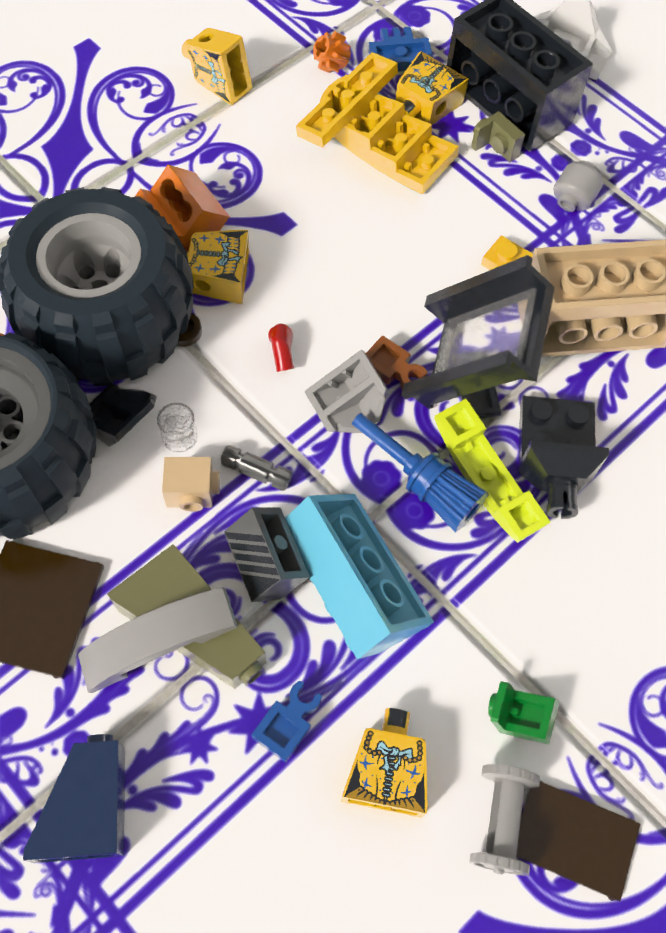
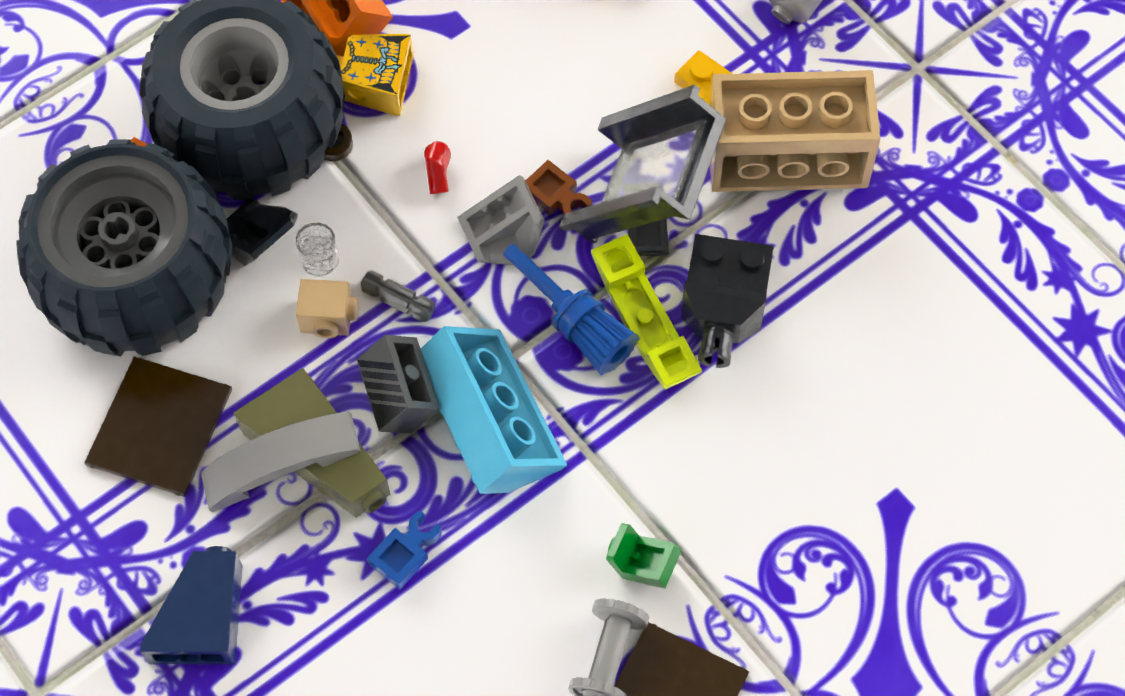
camera: 10 degrees right, 0 degrees up
torso [341,708,428,818] -> none

